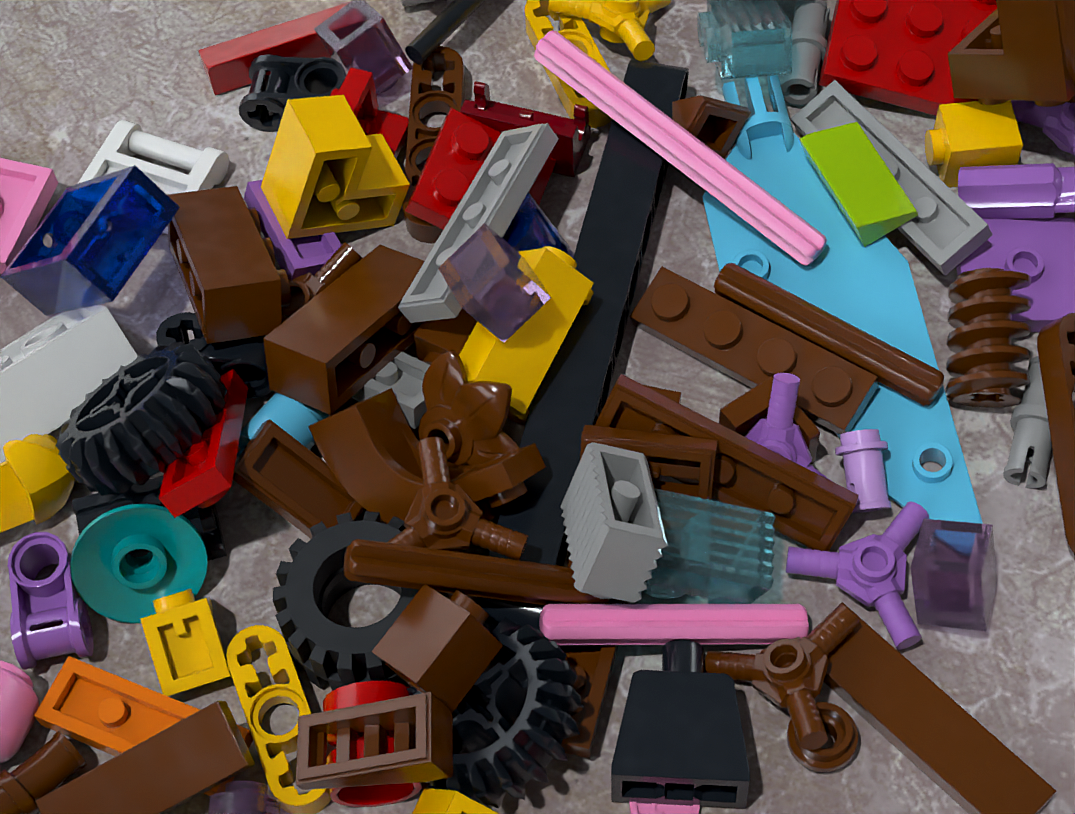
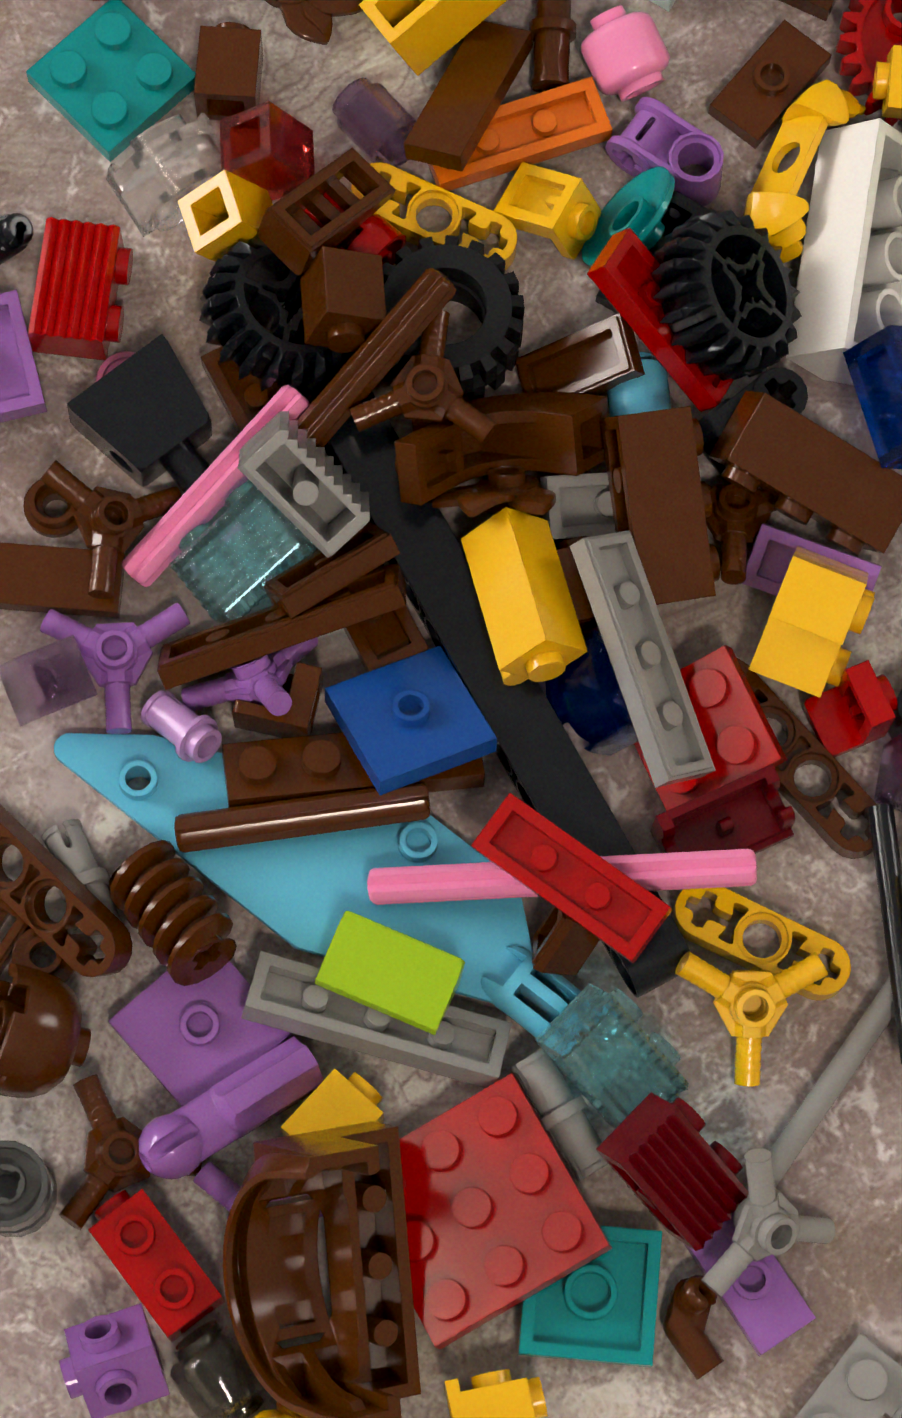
camera: 130 degrees right, 15 degrees up
brick [438,223,552,343] -> none
none -> blue plate [325,646,497,795]
none -> red plate [471,792,672,964]

